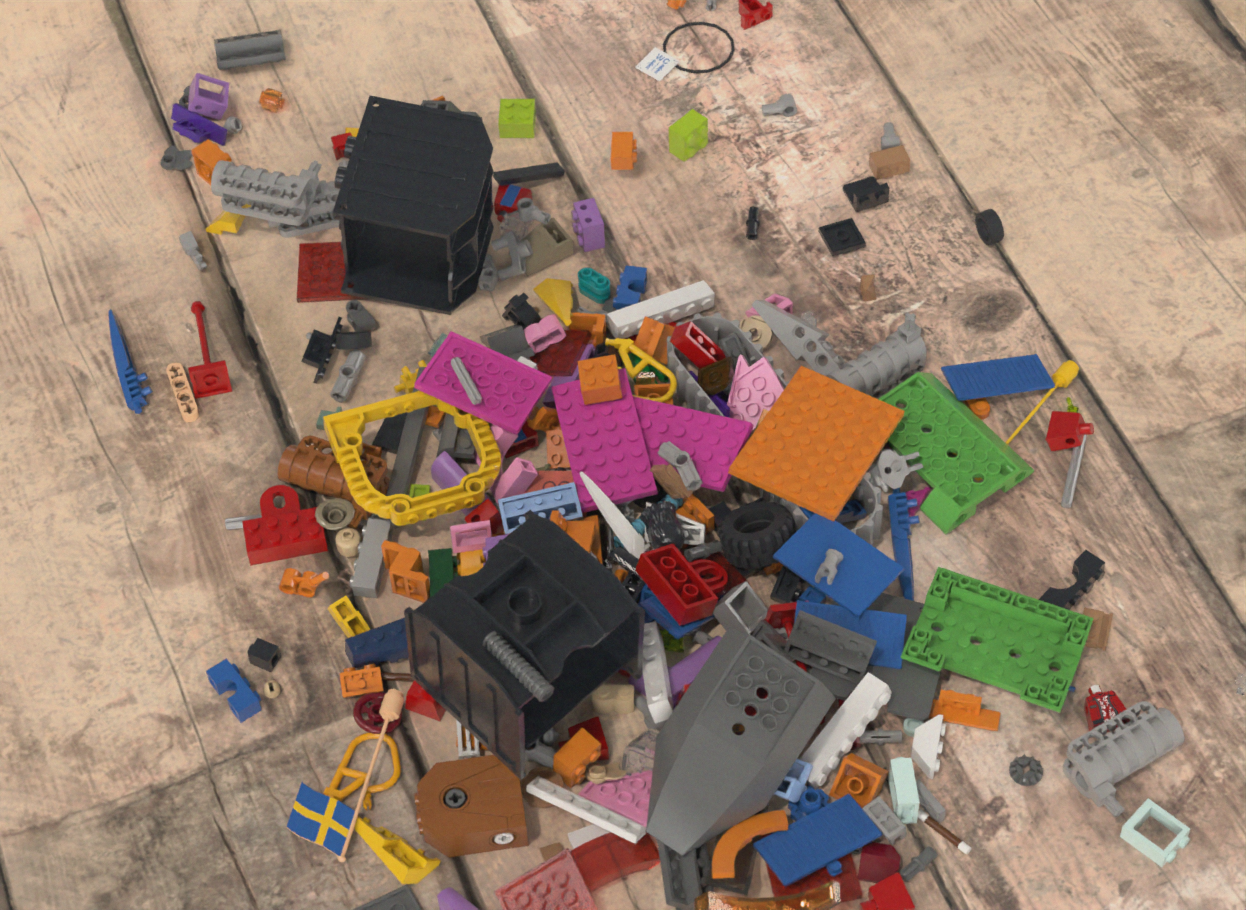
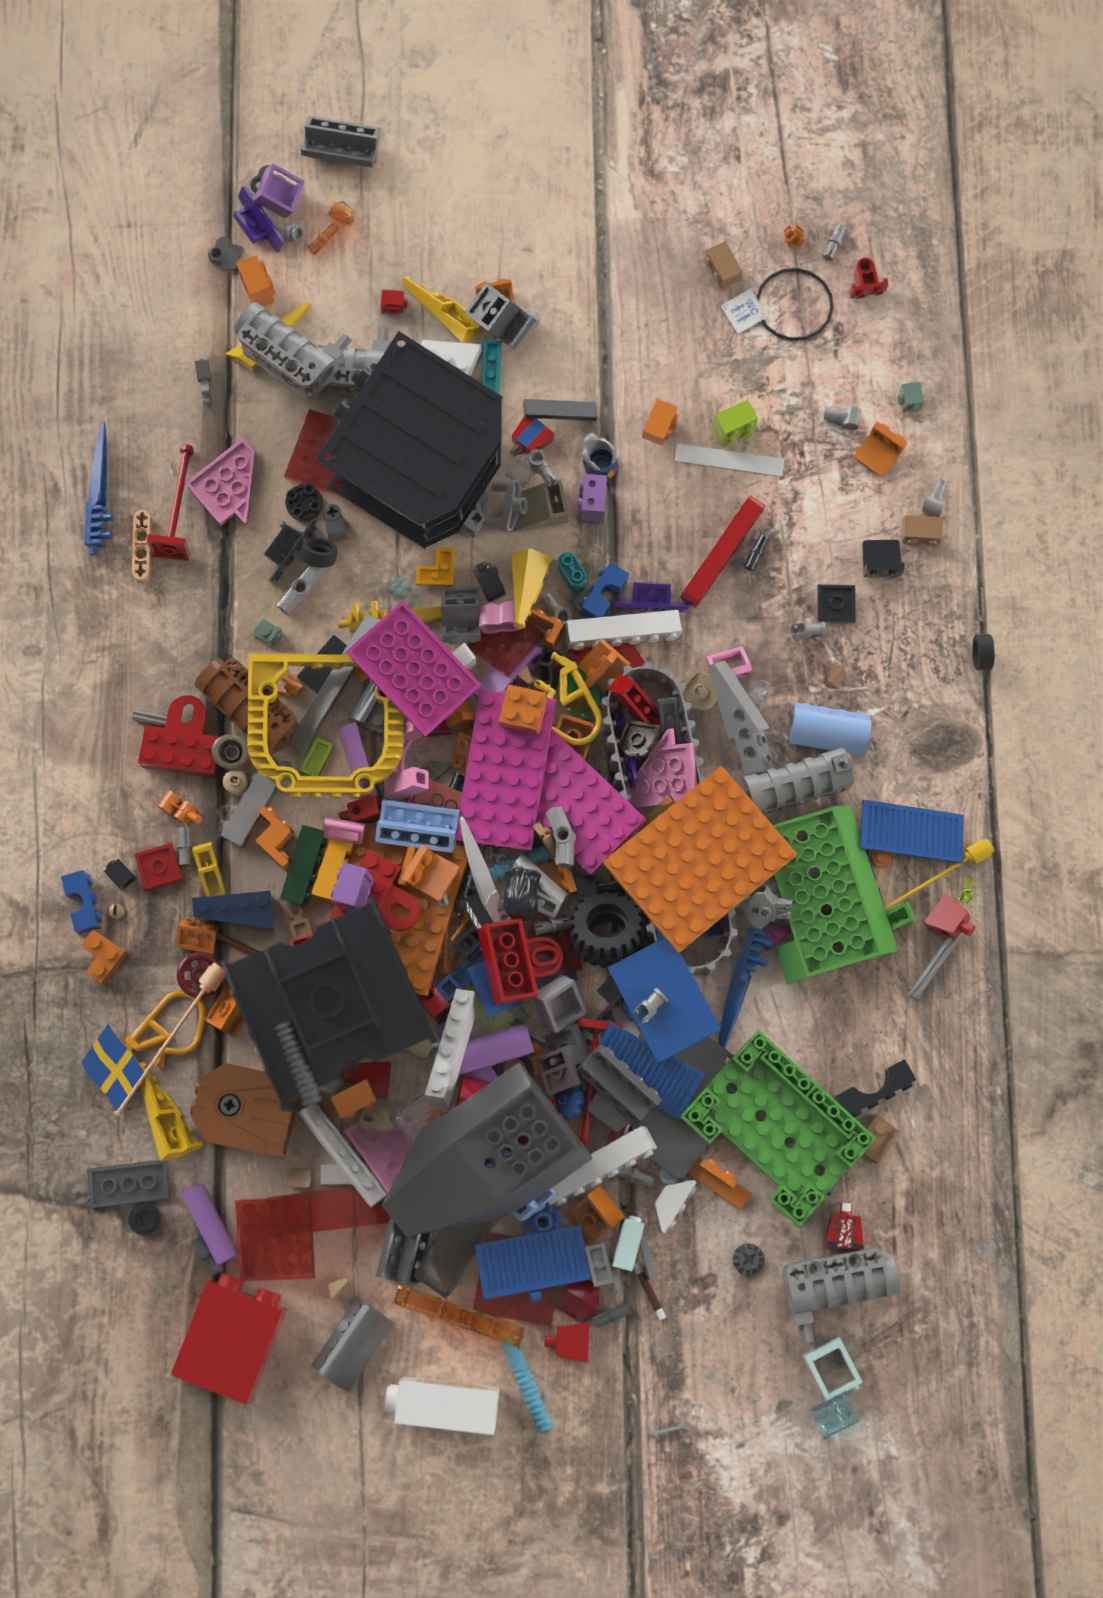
camera: 15 degrees right, 25 degrees up
light grey axle [451,357,482,405] -> none
lime brick [498,99,536,138] -> none
orange tile [711,810,788,879] -> none
none -> orange brick [81,930,128,986]
none -> red plate [135,843,183,891]
none -> light grey axle [177,827,192,866]
none -> bright pink wing [185,438,256,526]
none -> orange bracket [205,987,245,1038]
none -> black tile [285,484,323,521]
none -> clear orange axle [307,223,339,255]
none -> light orange plate [416,548,455,587]
none -> piece [582,434,619,479]
none -> dark purple bracket [613,582,689,613]
none -> white sticker [674,444,785,476]
none -> red beam [680,495,766,608]
none -> medium nougat brick [704,241,743,288]
none -> light blue brick [789,703,871,756]
none -> light grey piece [791,622,826,640]
none -> clear light blue plate [810,1391,859,1440]
none -> orange bracket [854,421,908,477]
none -> bright green slope [886,902,915,931]
none -> sand green brick [898,382,924,413]

